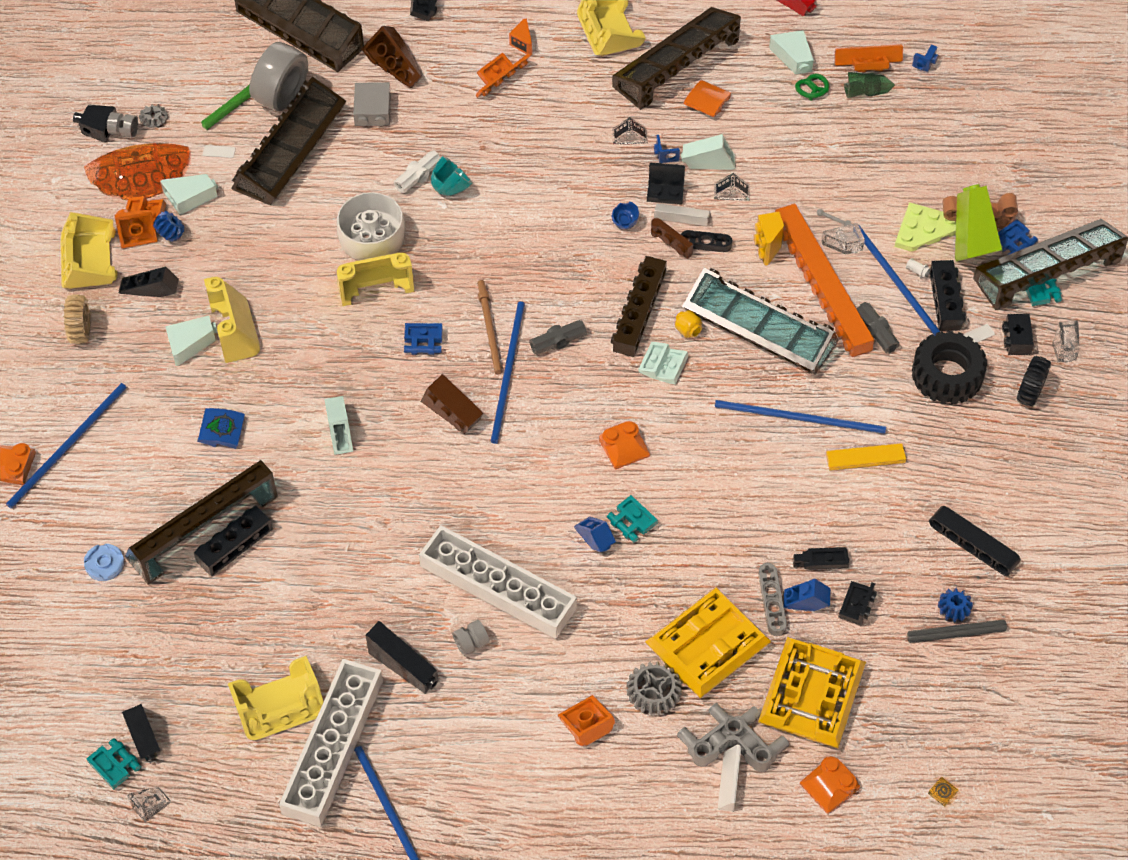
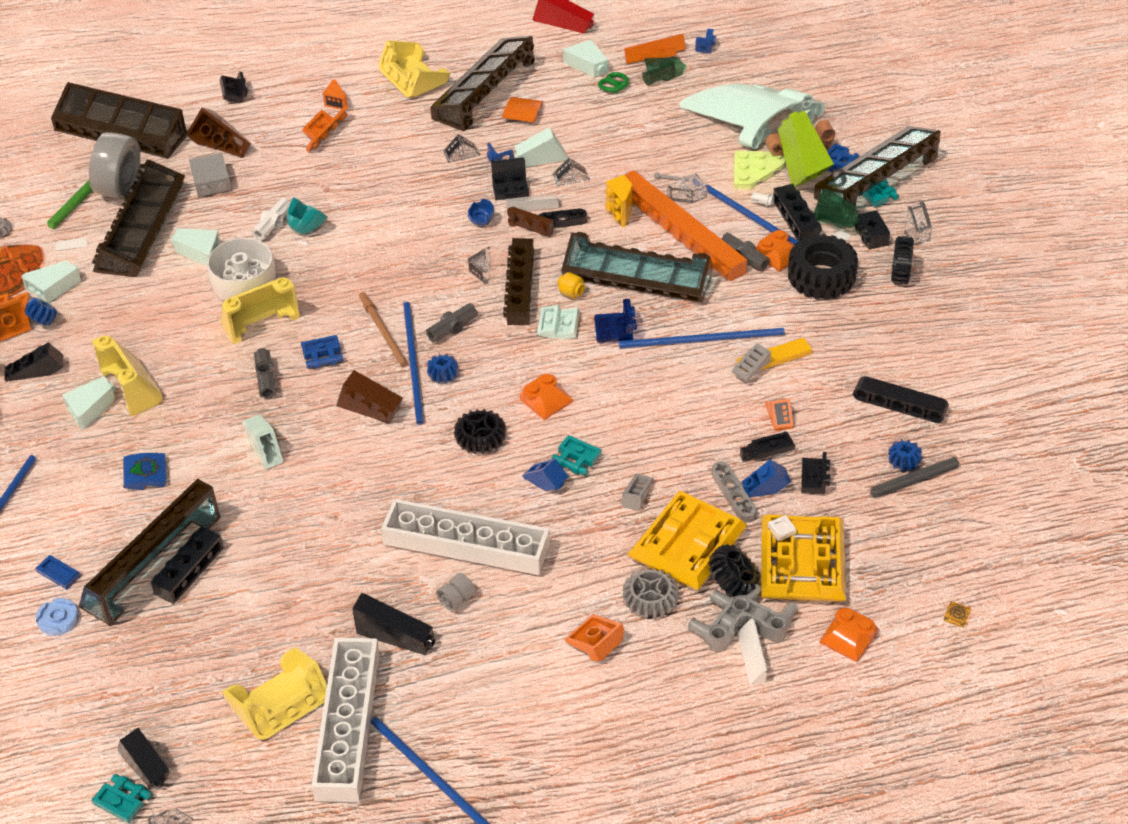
camera: 15 degrees left, 10 degrees down
none -> blue tile [35,555,81,590]
none -> light aqua slope [171,228,221,266]
none -> dark grey piece [254,348,276,399]
none -> blue gear [427,353,459,384]
none -> black gear [454,408,506,455]
none -> clear slope [468,247,491,284]
none -> clear blue bracket [594,299,637,342]
none -> light grey slope [622,474,654,511]
none -> light aqua panel [680,83,825,149]
none -> black gear [708,544,760,597]
none -> light grey slope [732,343,771,381]
none -> orange slope [756,230,795,272]
none -> orange slope [765,398,793,431]
none -> white tile [768,515,797,541]
none -> clear green panel [814,188,860,229]

